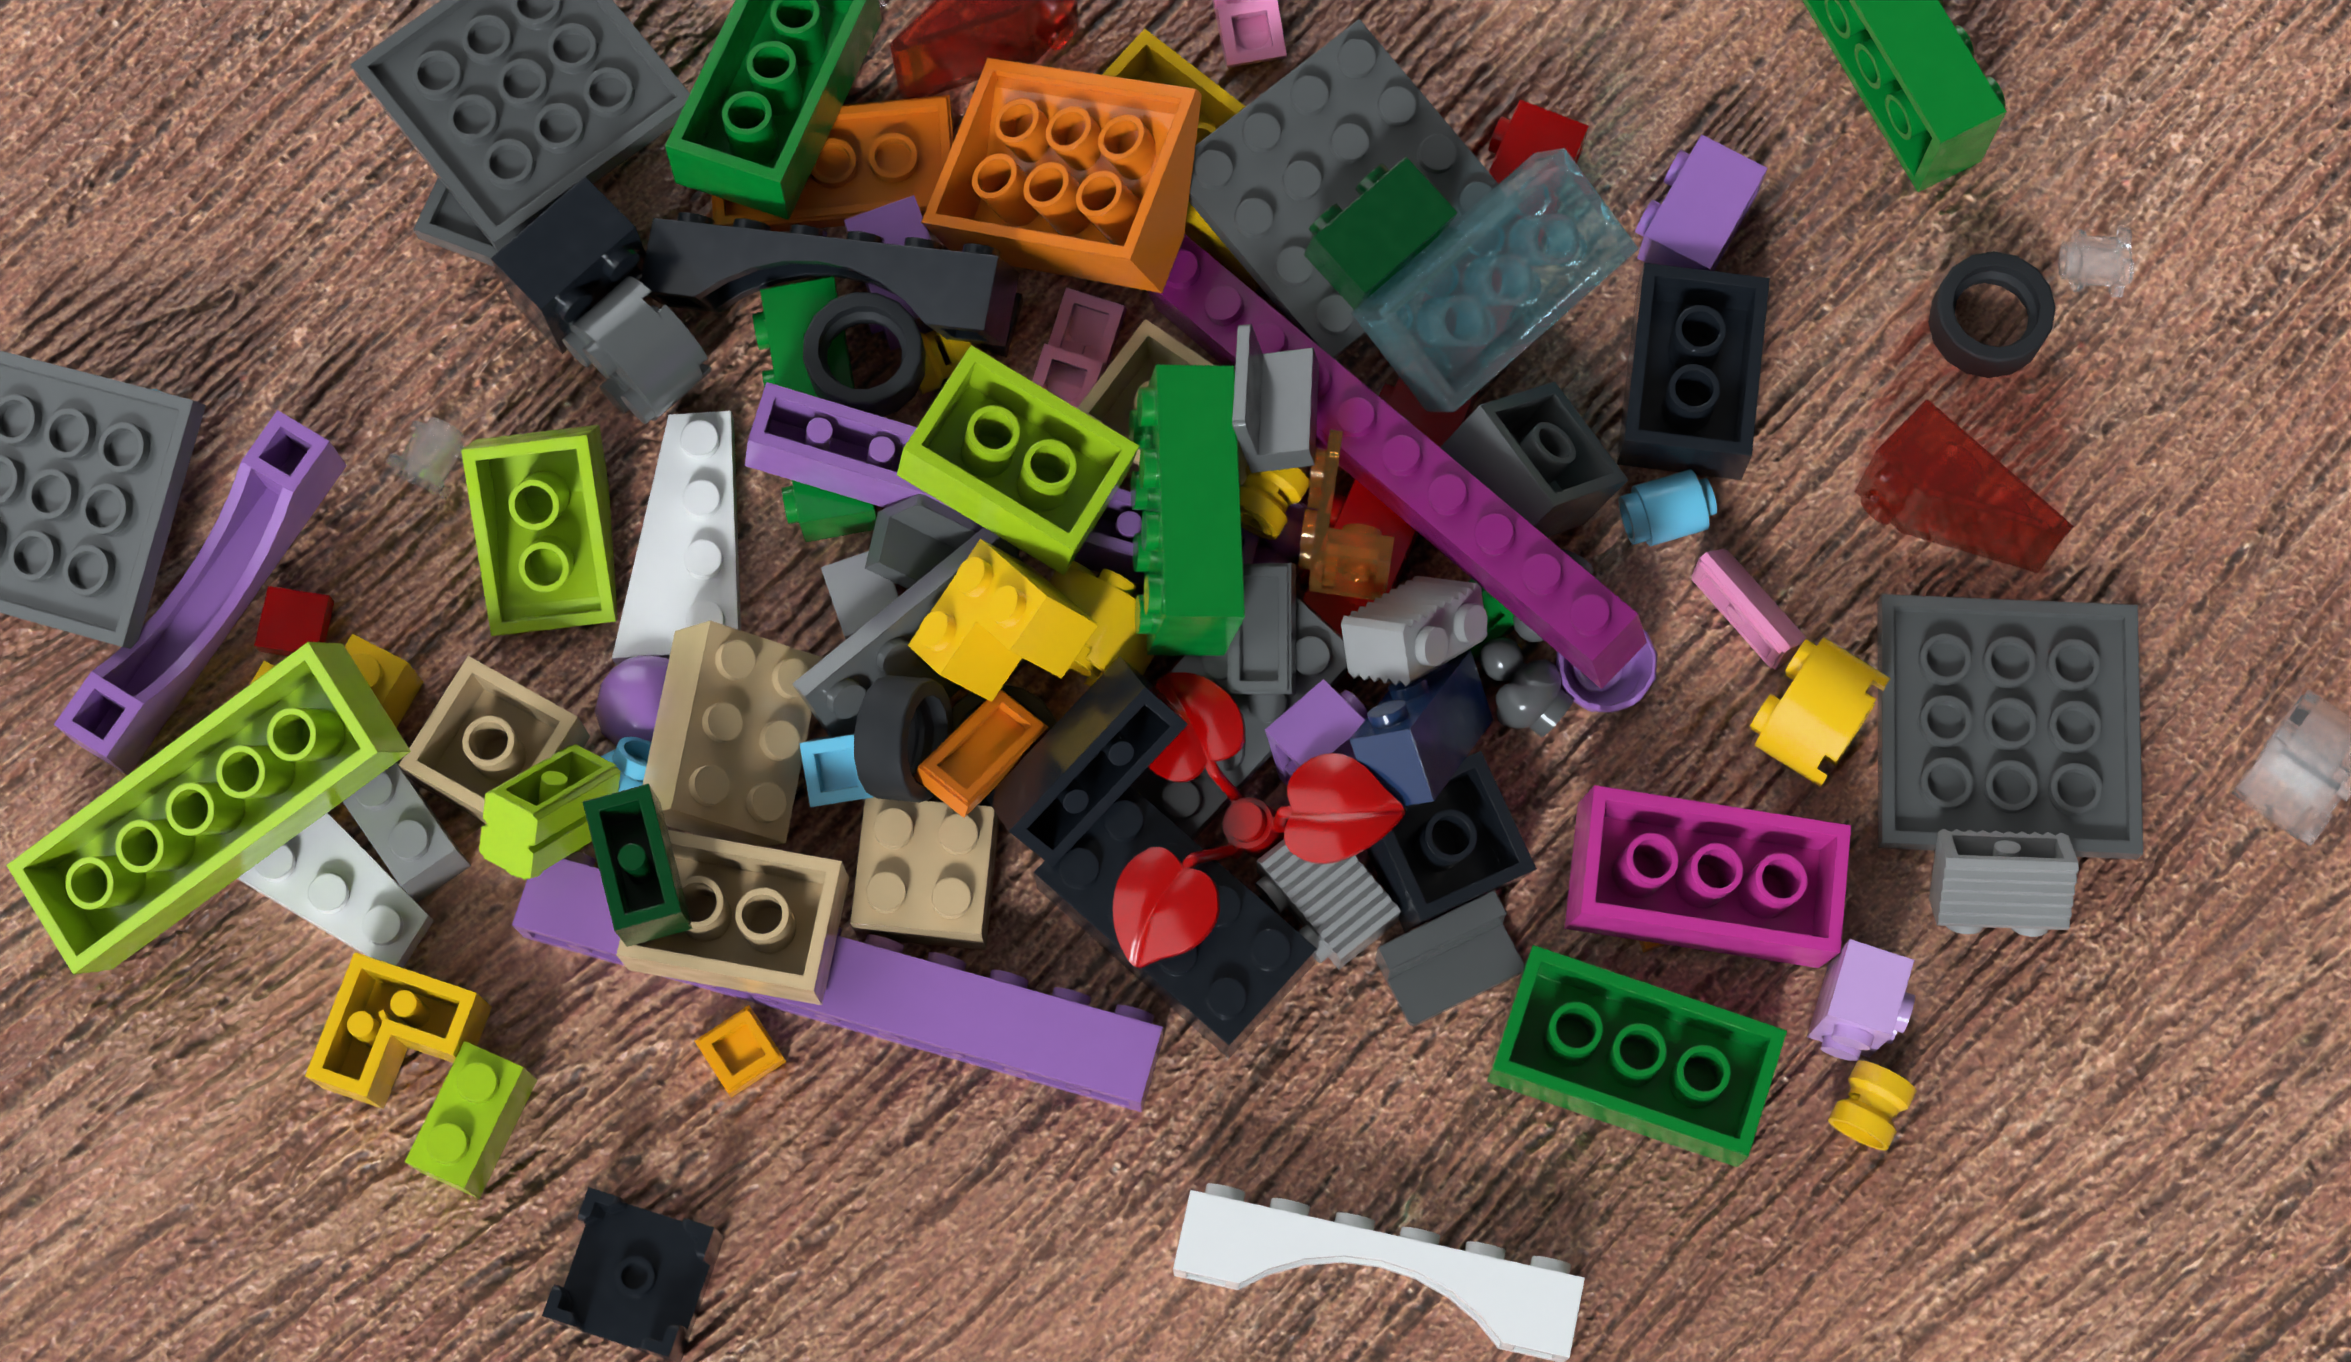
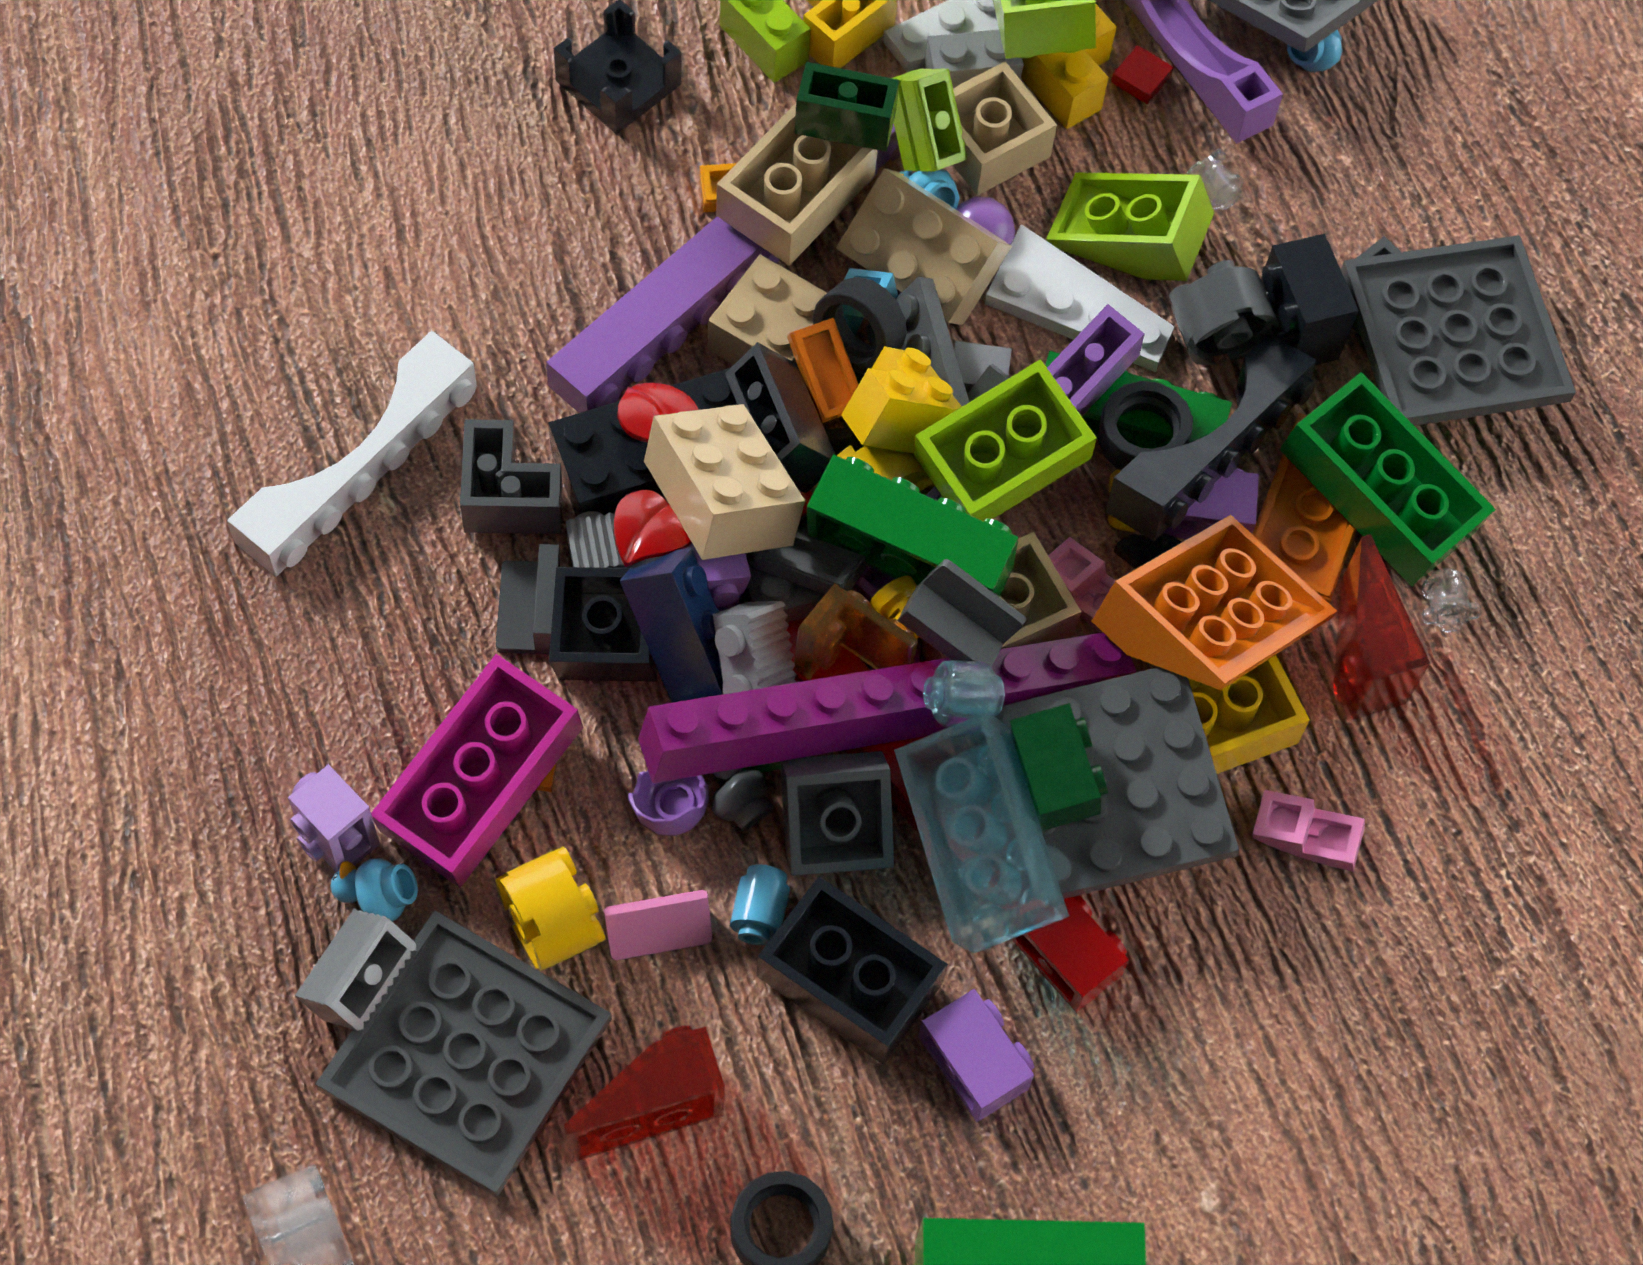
camera: 110 degrees right, 10 degrees down
green brick [1487,945,1787,1167] -> none
yellow wheel [1828,1060,1917,1151] -> none
none -> medium azure animal [331,858,418,922]
none -> dark grey brick [460,419,563,534]
none -> tan brick [644,404,805,560]
none -> clear light blue head [923,660,1004,728]

